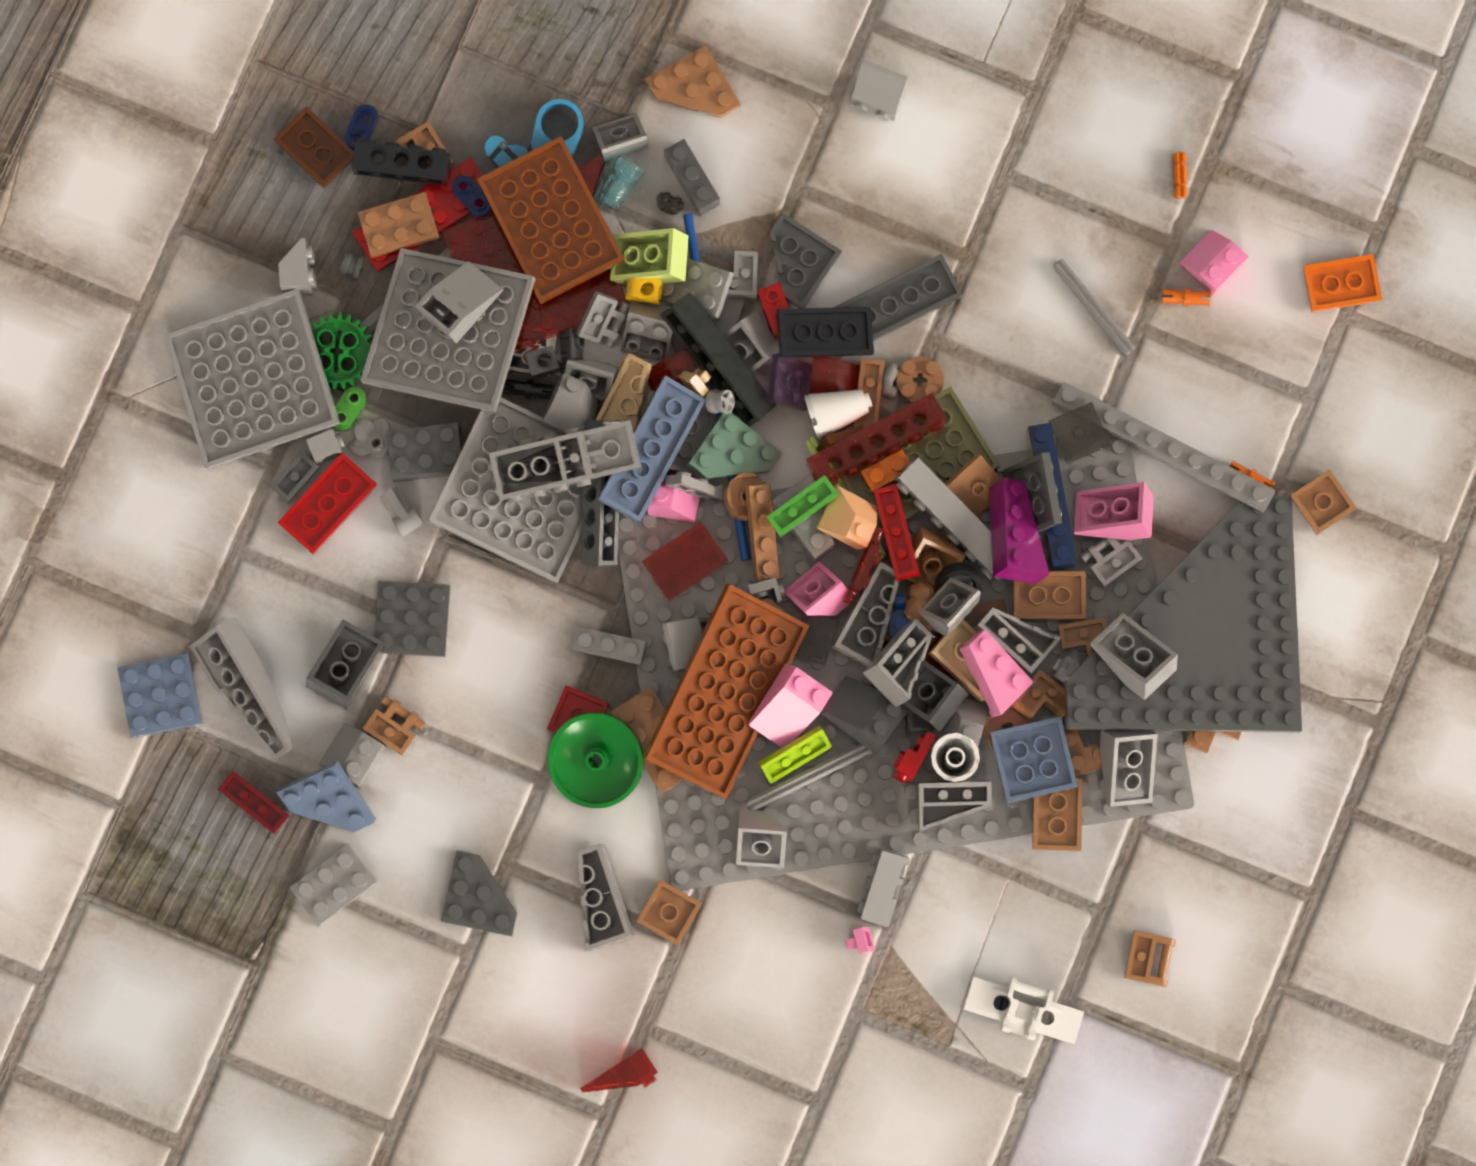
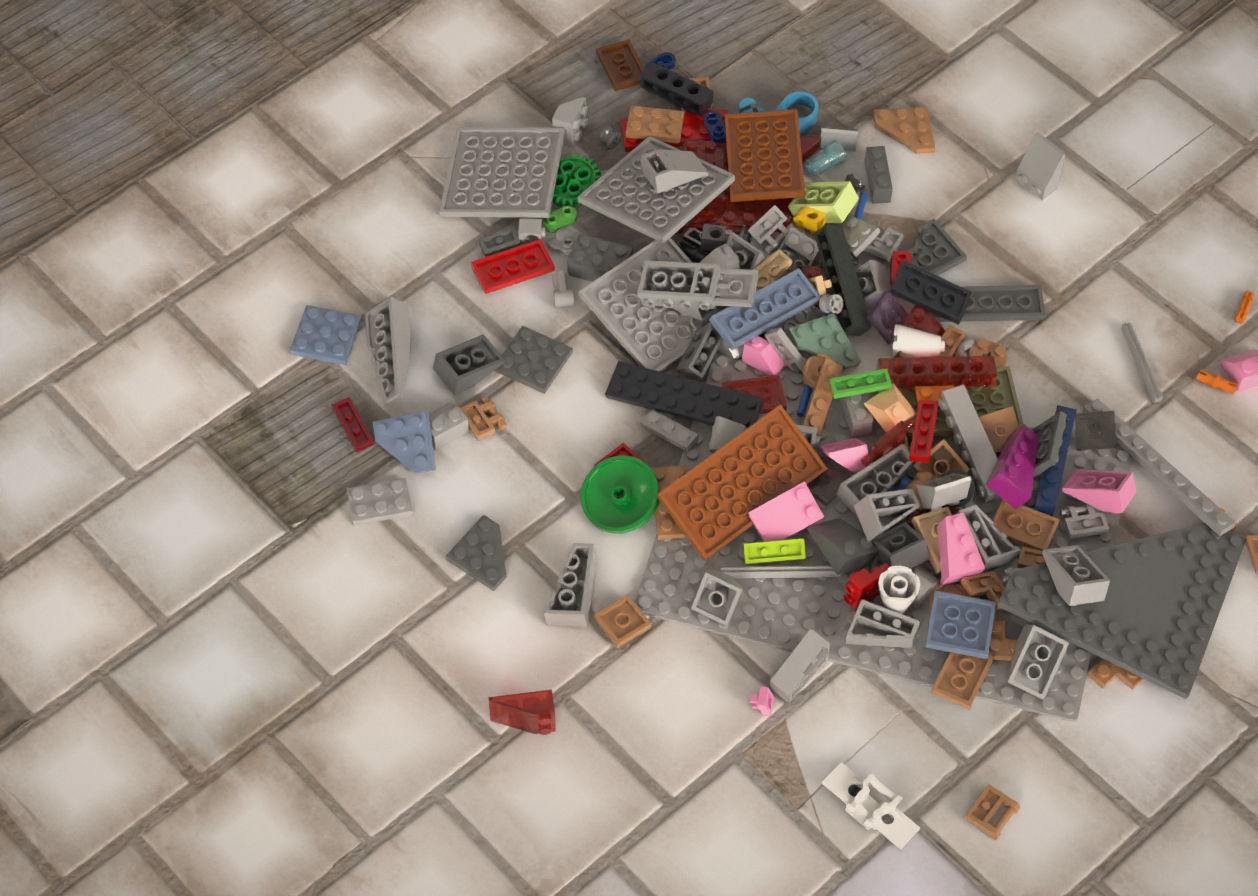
camera: 25 degrees right, 25 degrees down
none -> black plate [605,361,764,428]

